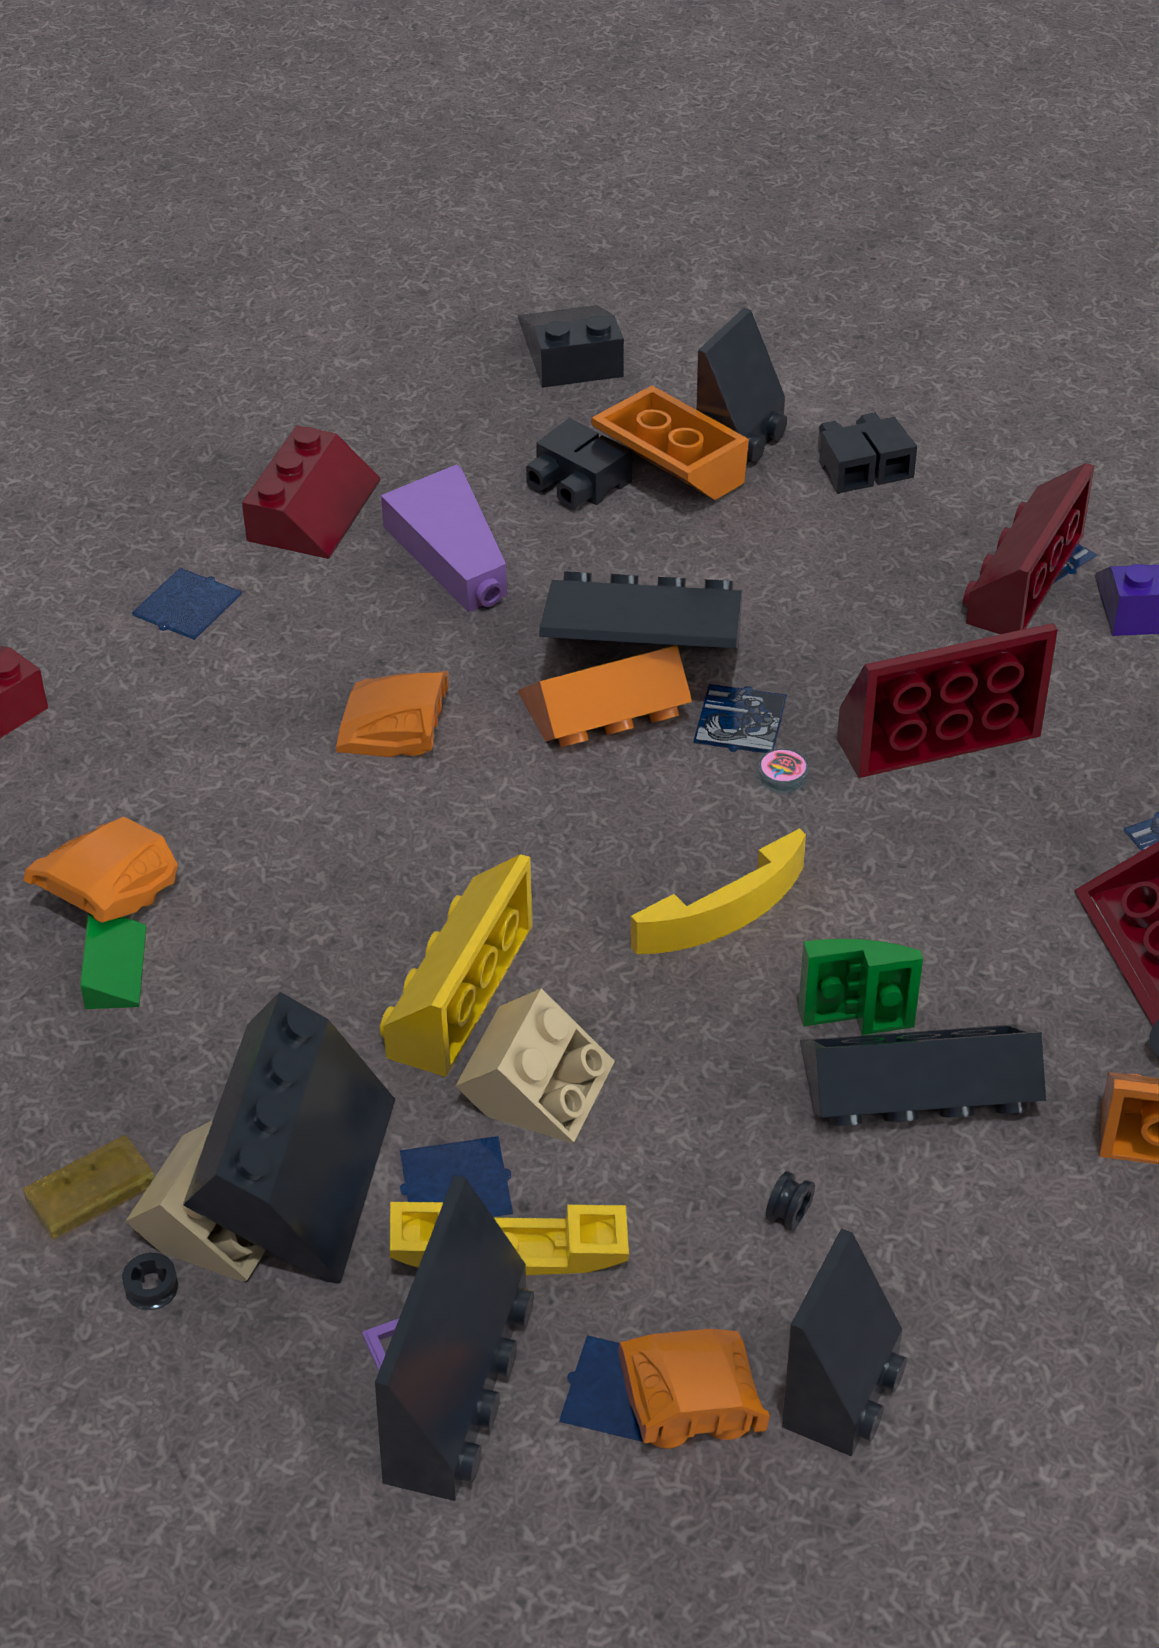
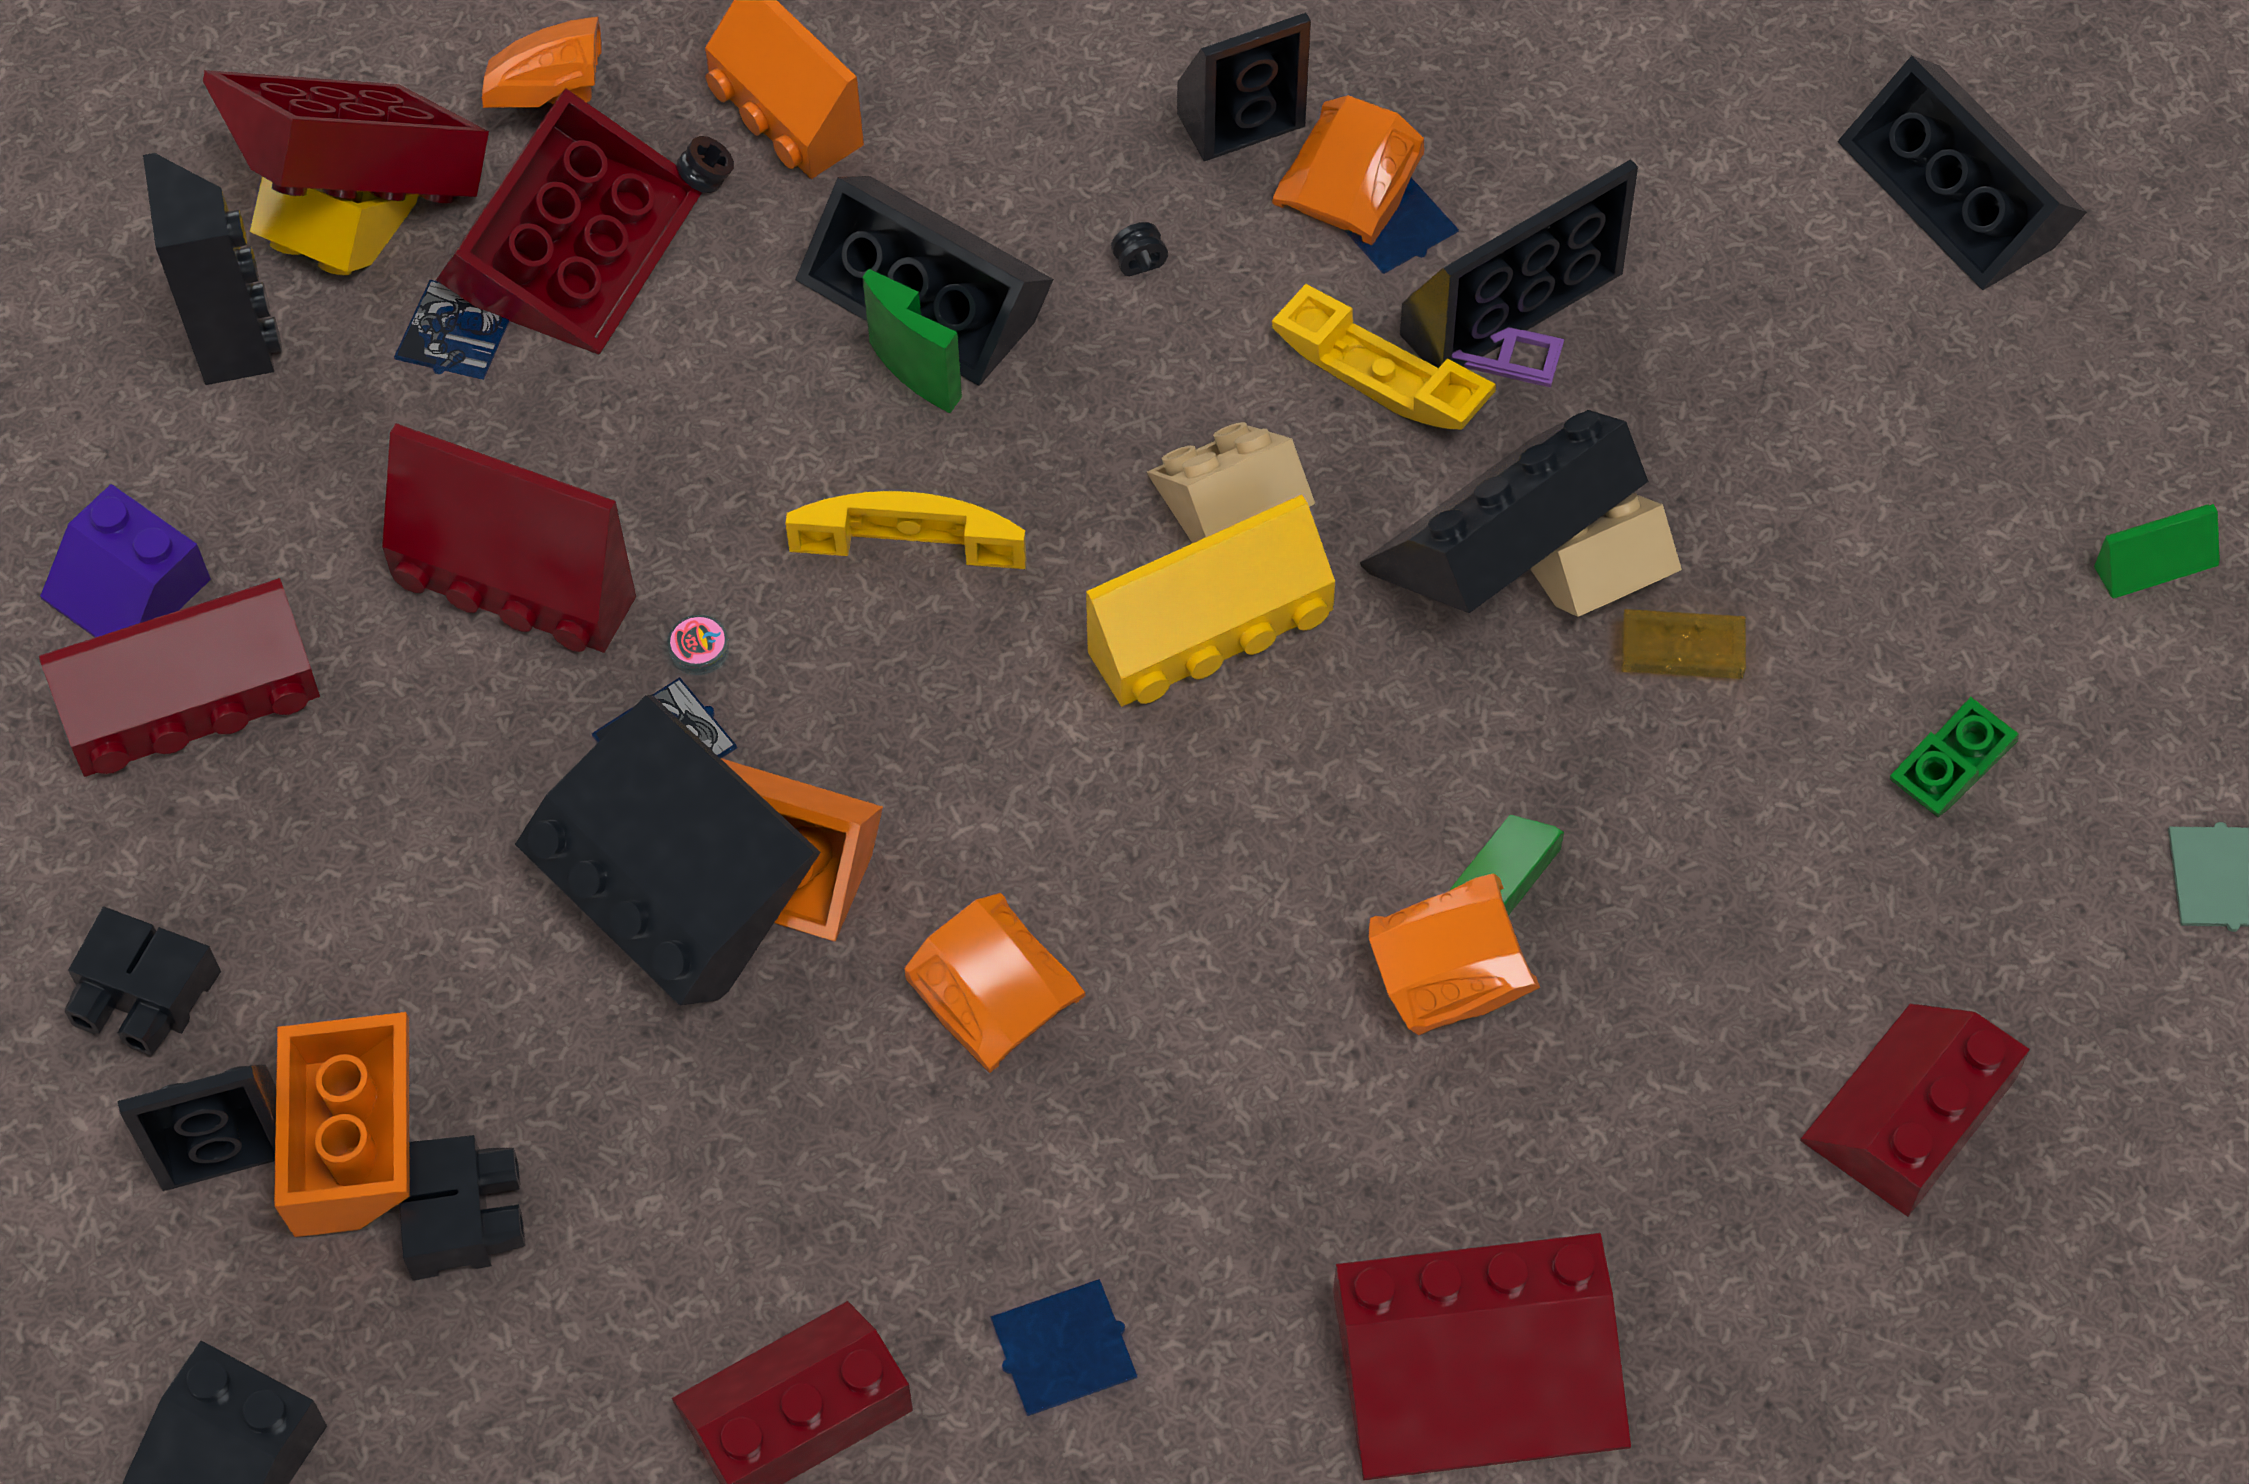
camera: 140 degrees left, 15 degrees up
black bush [122,1252,179,1310] -> none
medium lavender slope [381,464,507,612] -> none
clear blue piece [400,1136,513,1217] -> none

